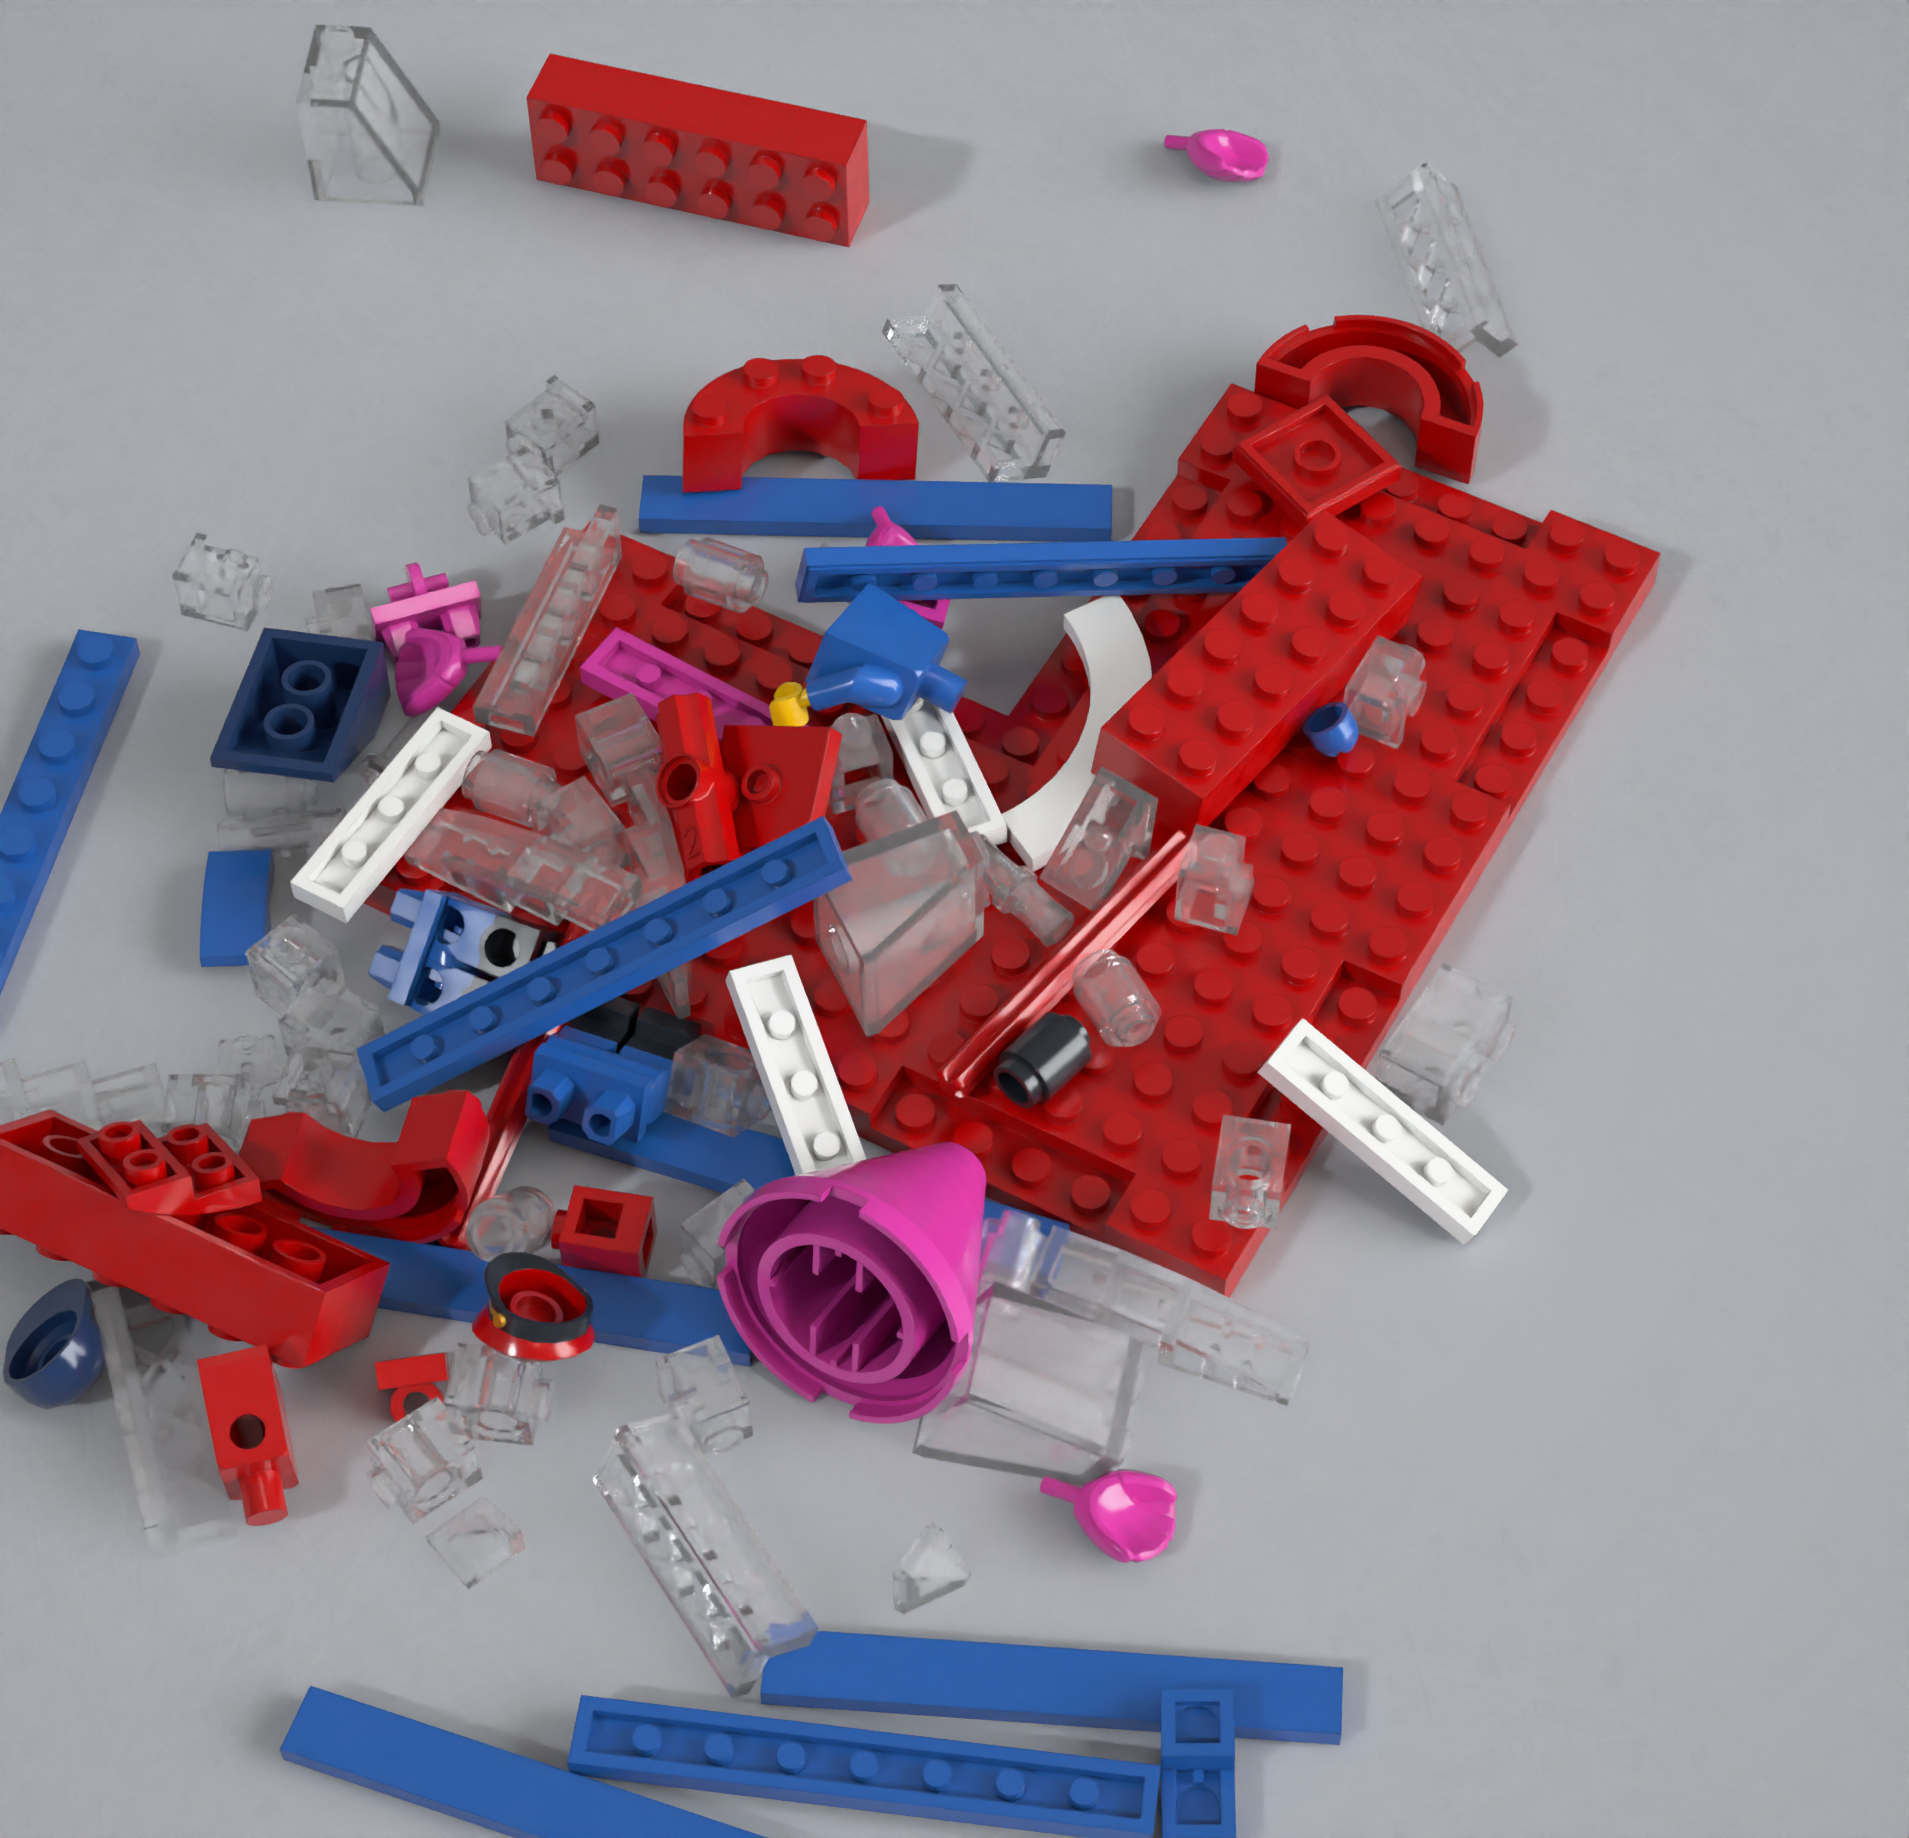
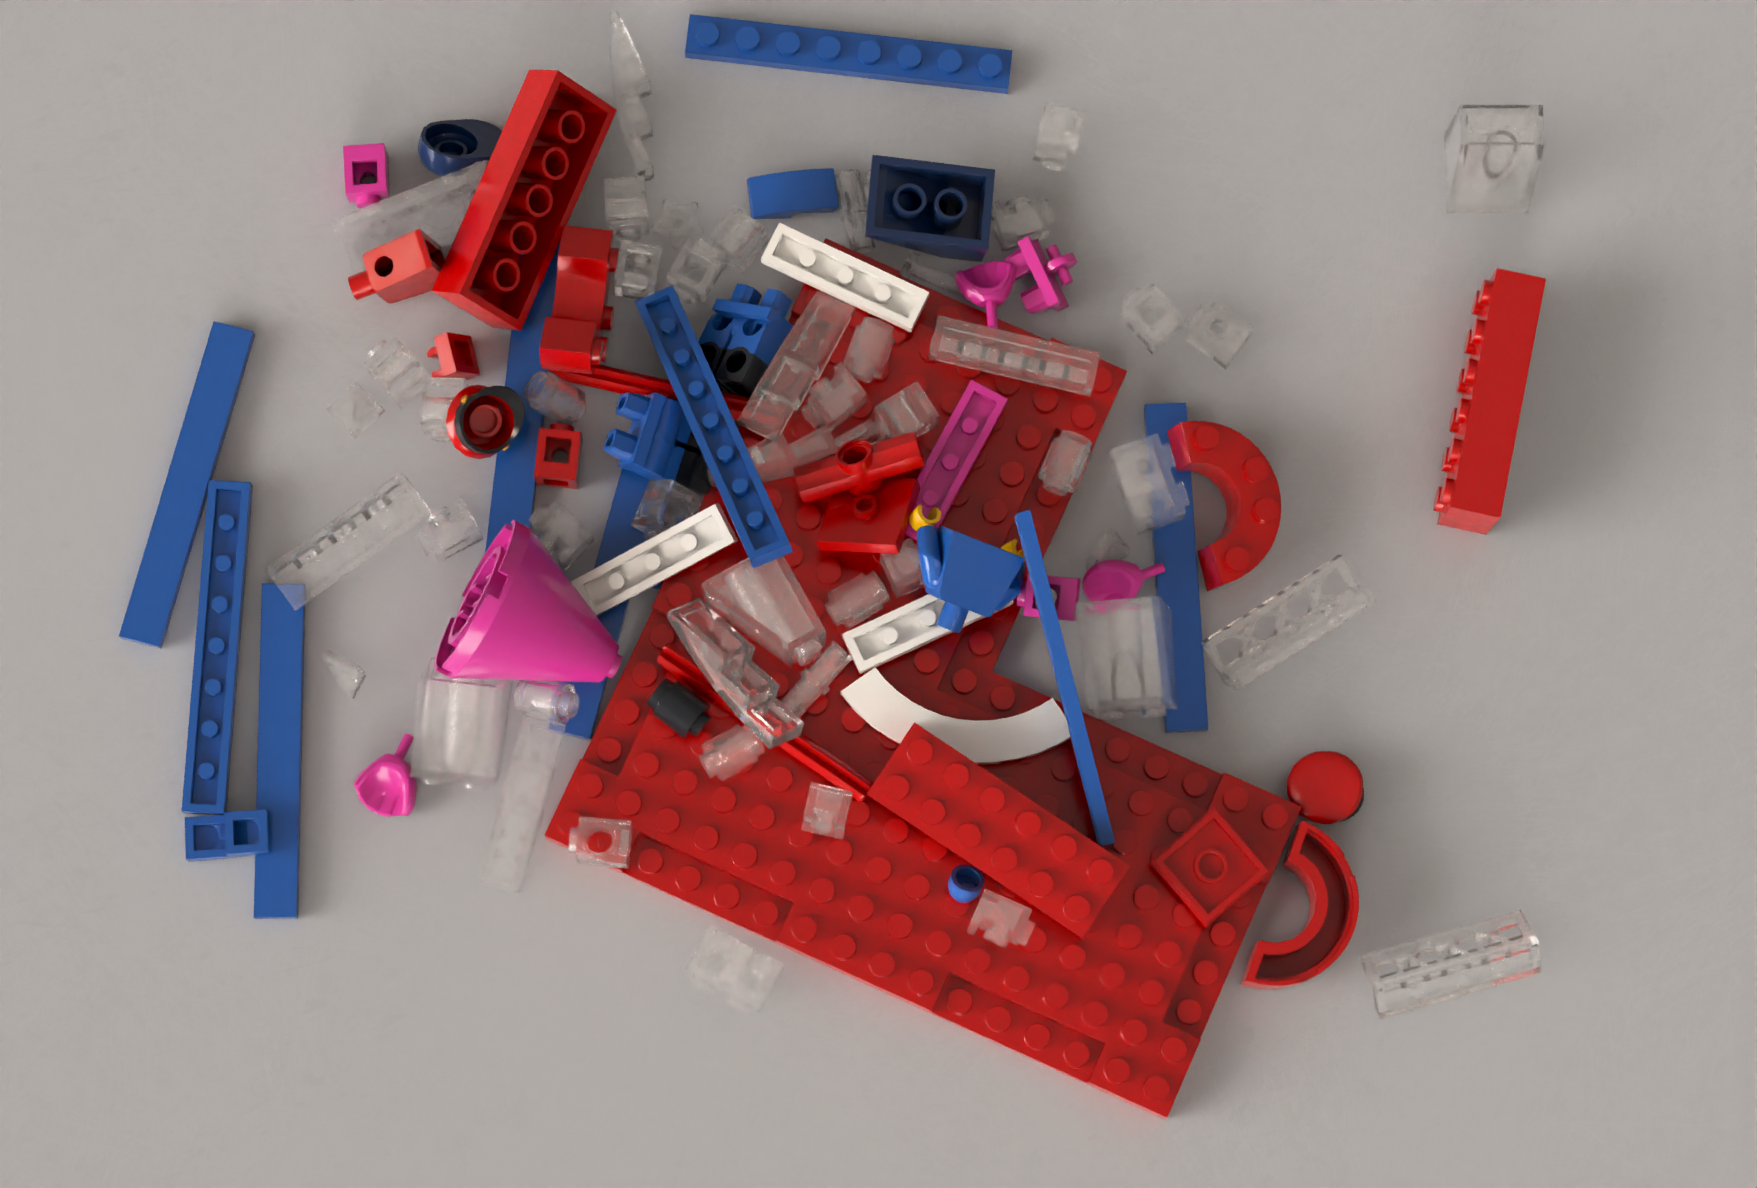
camera: 80 degrees right, 25 degrees up
red slope [76,1119,263,1215] -> none
clear slope [1039,766,1158,911] -> none
dark pink piece [1164,129,1269,183] -> none
white plate [1257,1018,1508,1245] -> none
none -> dark pink brick [343,143,390,209]
none -> clear slope [667,598,804,749]
none -> clear slope [1076,596,1177,721]
none -> clear brick [1109,433,1190,535]
none -> red piece [1287,751,1364,824]

